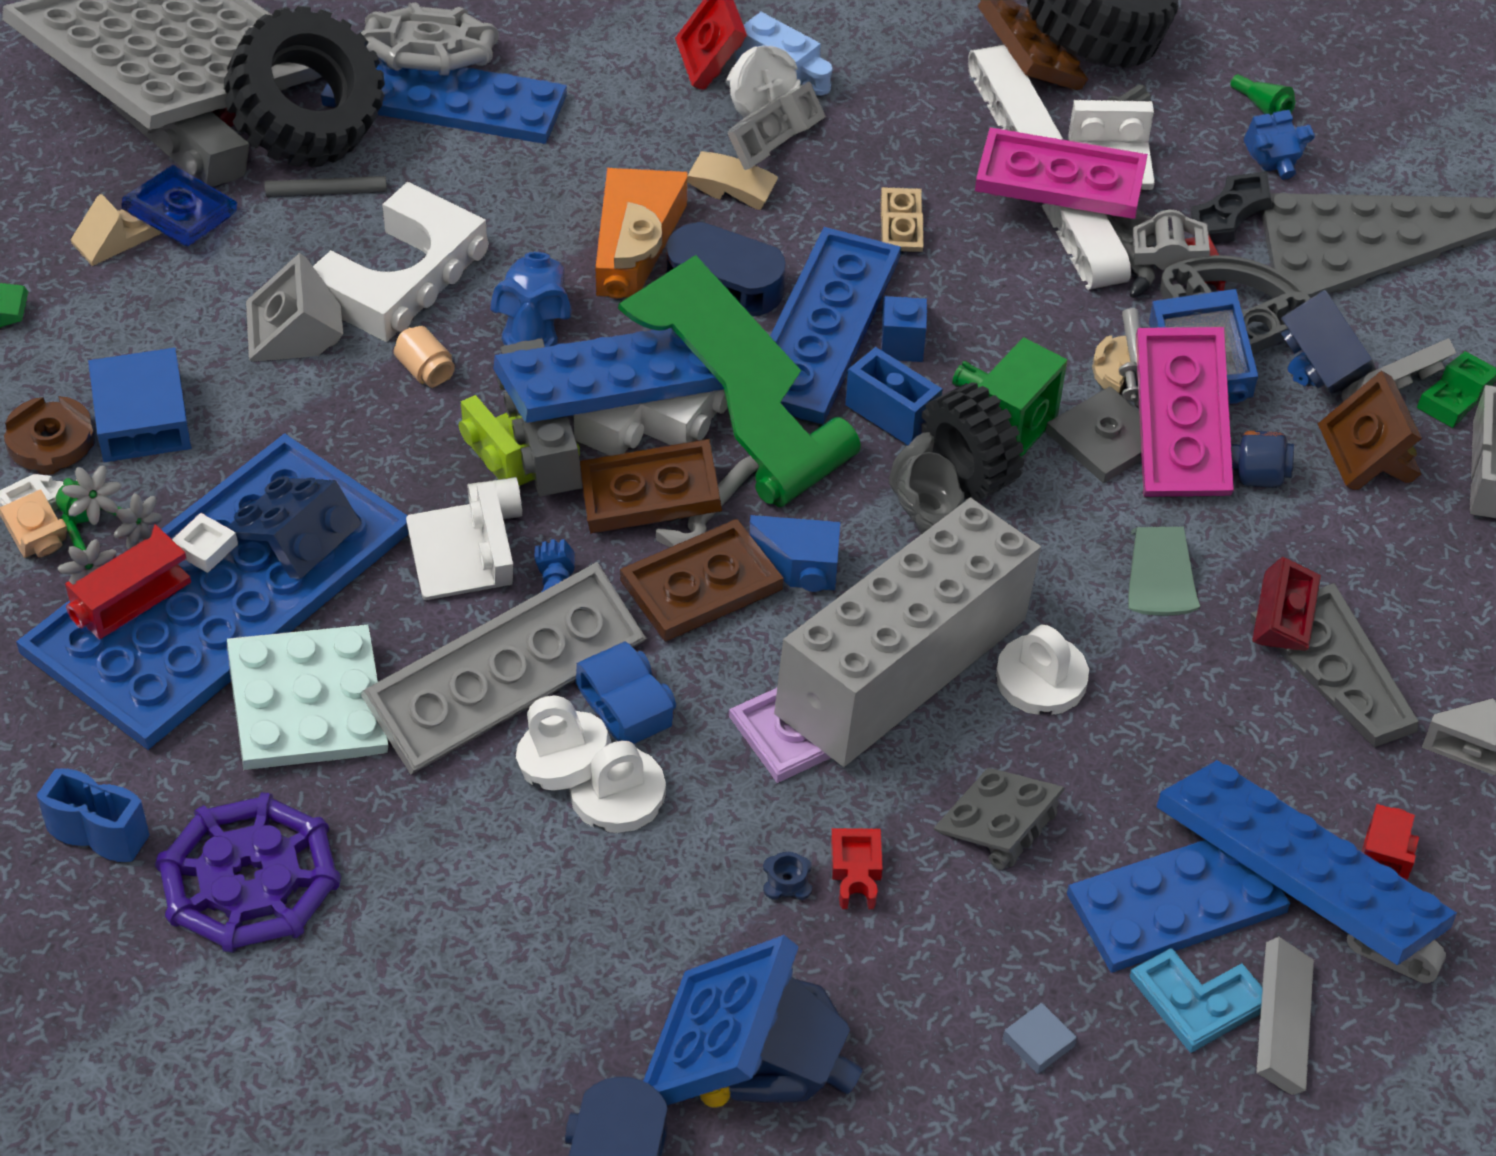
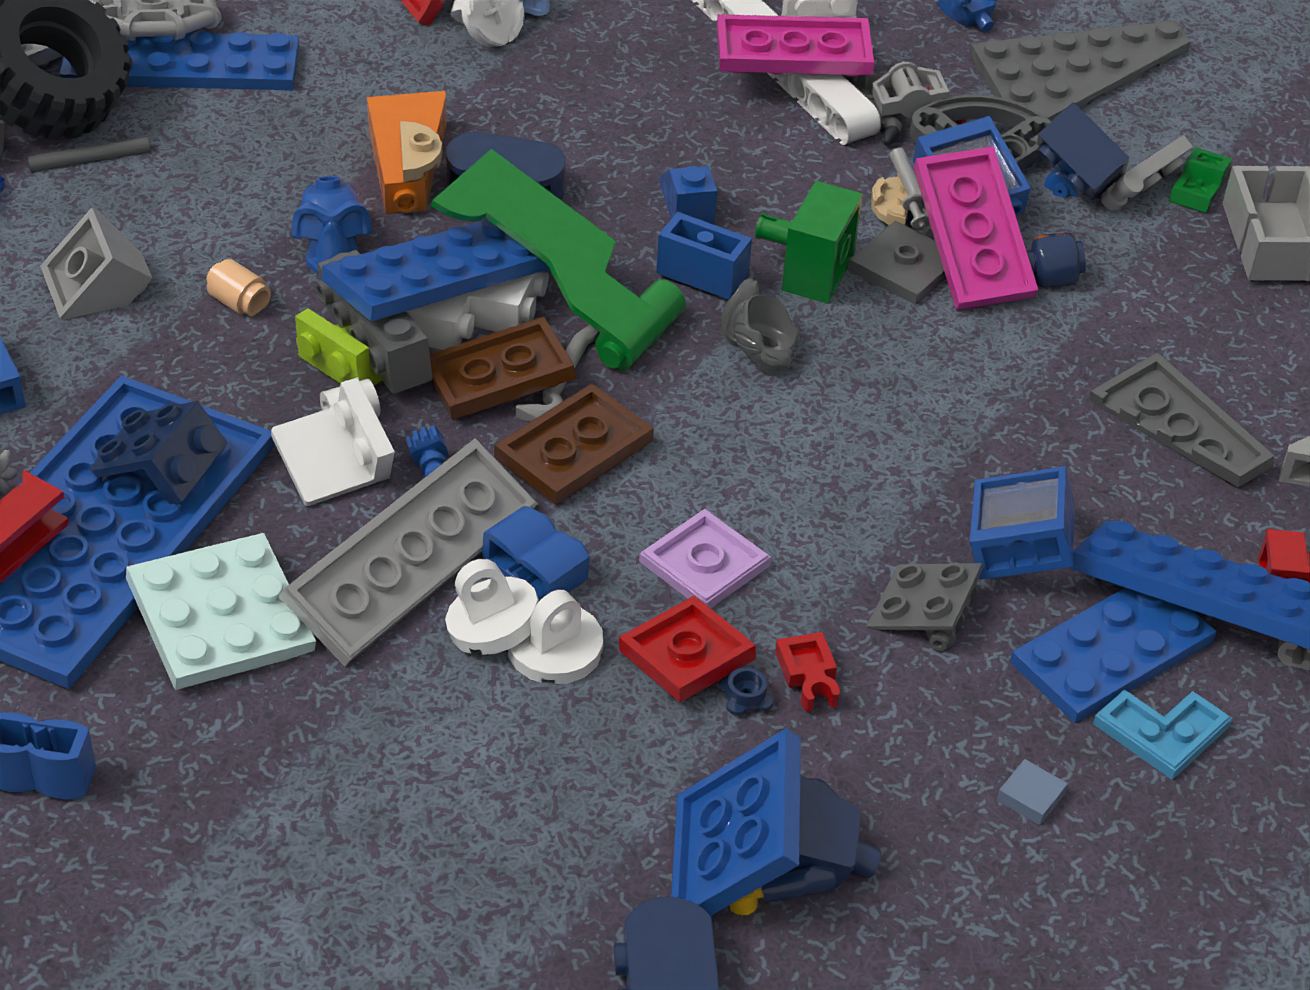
camera: 15 degrees left, 5 degrees down
dark purple plate [155,792,341,953] -> none
white plate [172,513,238,573] -> none
white arch [313,182,488,342] -> none
tan slope [687,151,778,210] -> none
light grey slope [728,81,826,170] -> none
blue slope [749,515,840,592] -> none
blue plate [770,227,901,425] -> none
light grey brick [774,498,1041,767] -> none
tan slope [881,188,923,252] -> none
black tyre [921,382,1024,501] -> none
white tile [996,625,1089,715] -> none
sand green piece [1128,526,1200,616] -> none
black tile [1190,171,1272,244] -> none
dark red slope [1252,556,1321,651] -> none
light grey tile [1256,937,1314,1095] -> none
reddish brown bracket [1317,370,1422,490] -> none
none -> red plate [619,596,756,703]
none -> blue window [970,466,1075,580]

